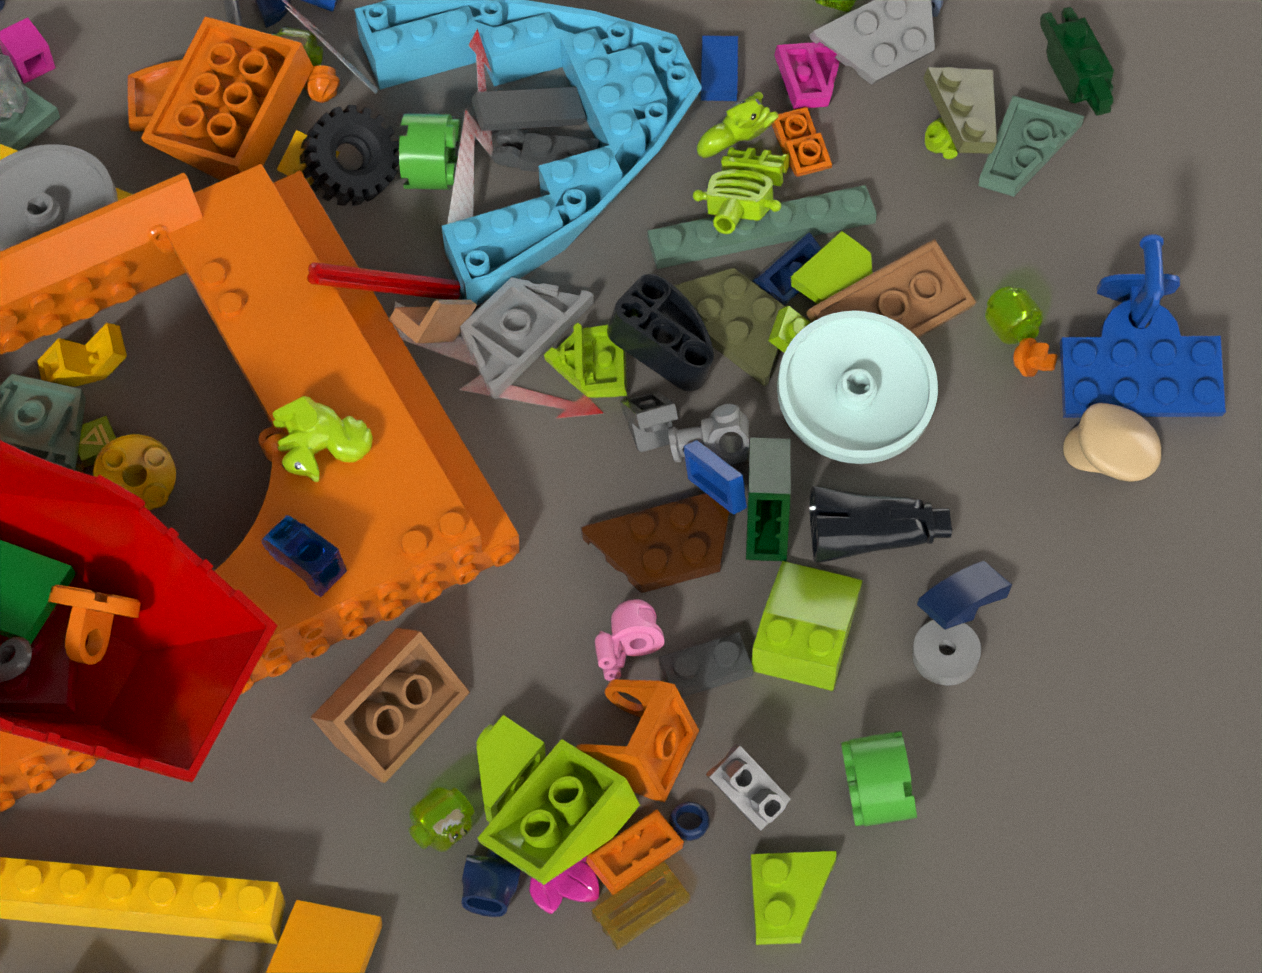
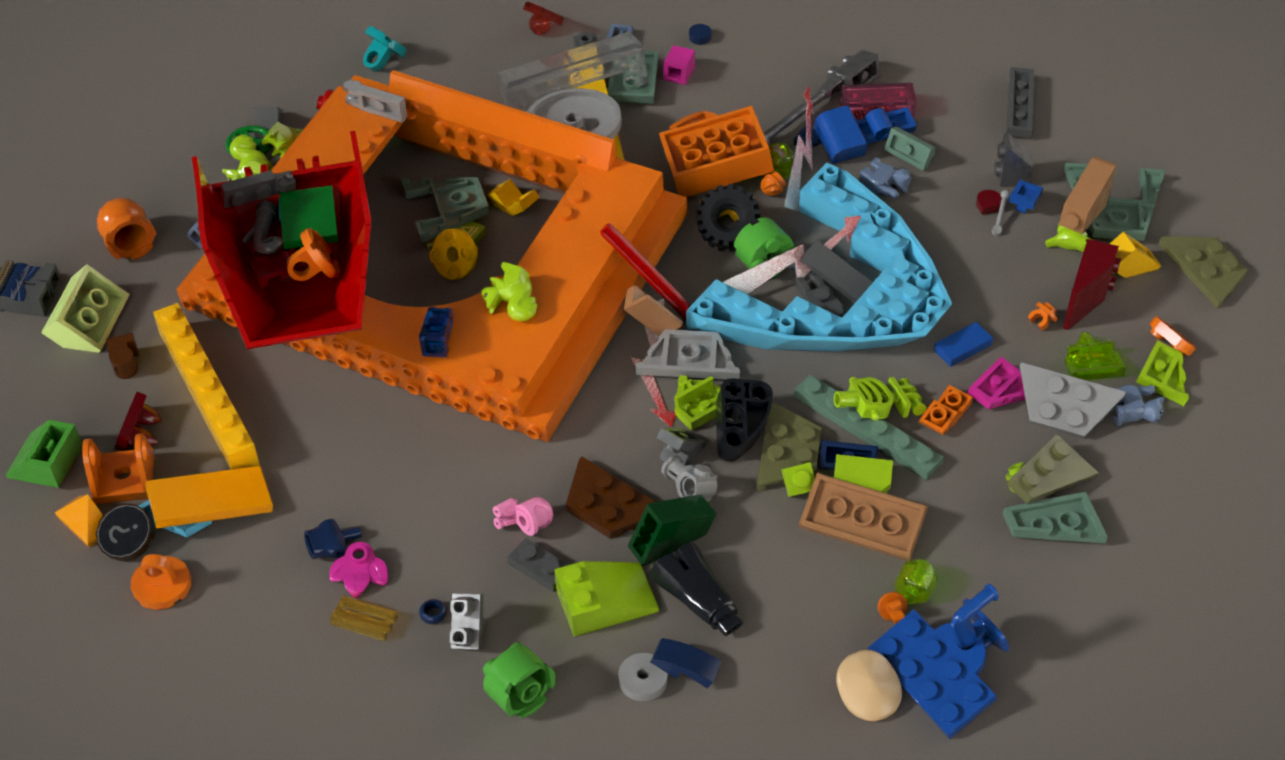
camera: 55 degrees right, 10 degrees down
medium nougat slope [311,628,470,783] -> none
clear neon green head [408,786,475,852] -> none
lime slope [476,715,546,823] -> none
lime slope [477,739,640,885] -> none
orange hose [576,679,699,803] -> none
orange plate [586,809,684,895] -> none
blue tile [683,440,747,515] -> none
lime animal [697,91,779,158] -> none
lime wing [750,851,837,945] -> none
light aqua dish [777,311,938,464] -> none
dark green hinge [1040,7,1114,116] -> none

